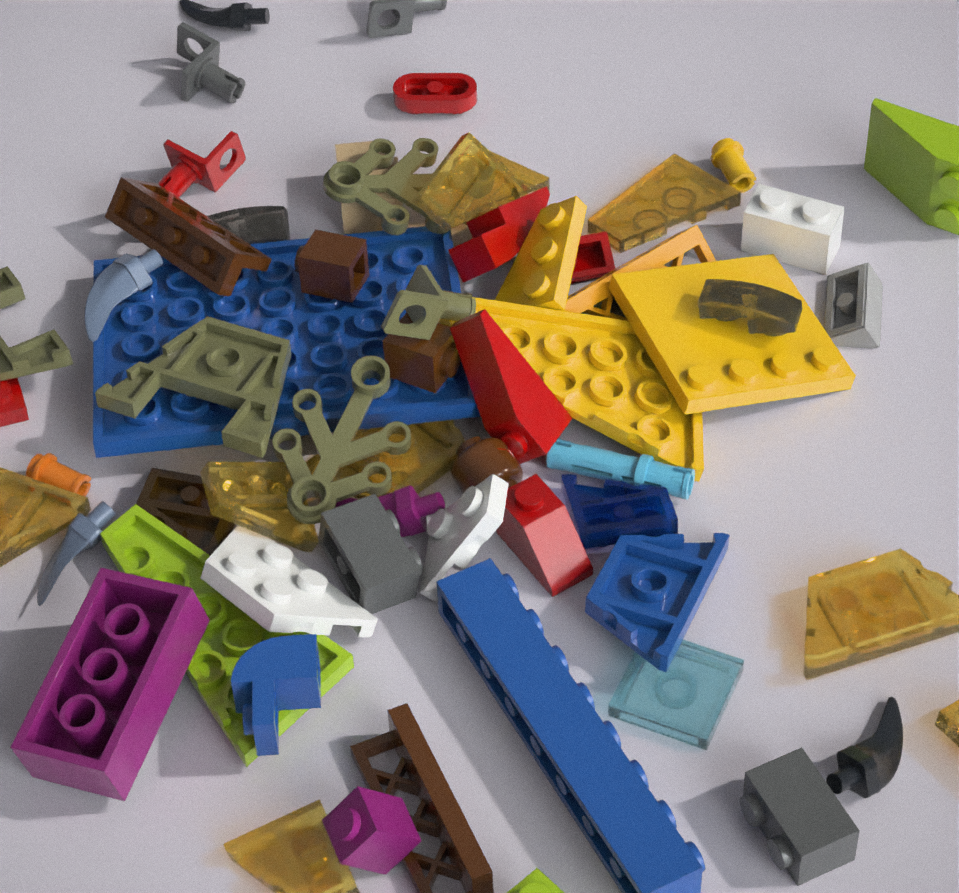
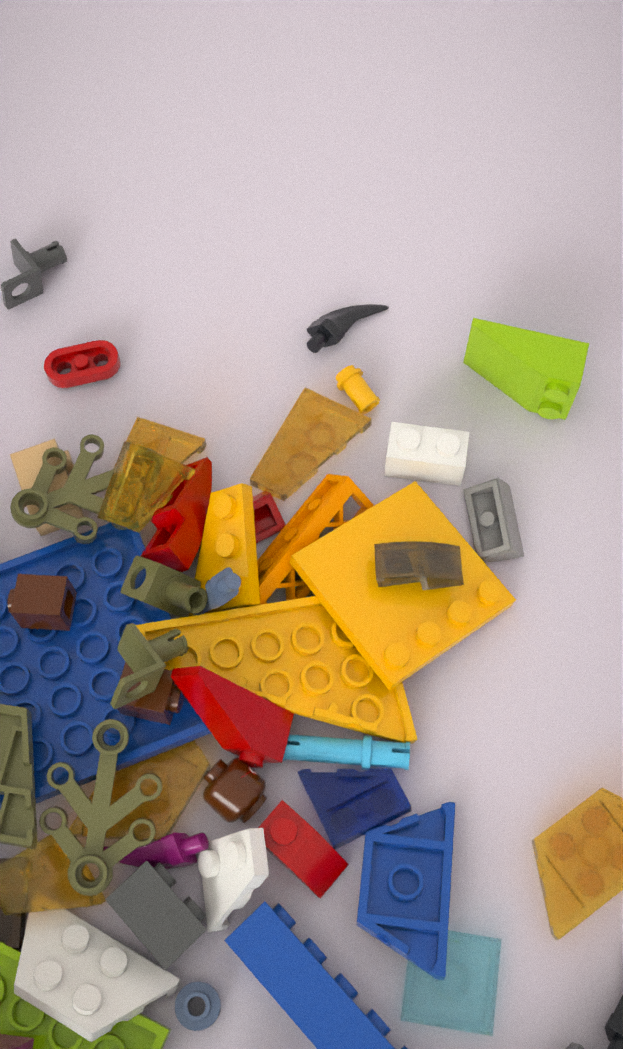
camera: 15 degrees left, 20 degrees up
none -> olive bracket [120,556,208,618]
none -> sand blue plate [175,982,221,1031]
none -> sand blue bar [193,567,241,616]
none -> black bar [307,304,389,353]

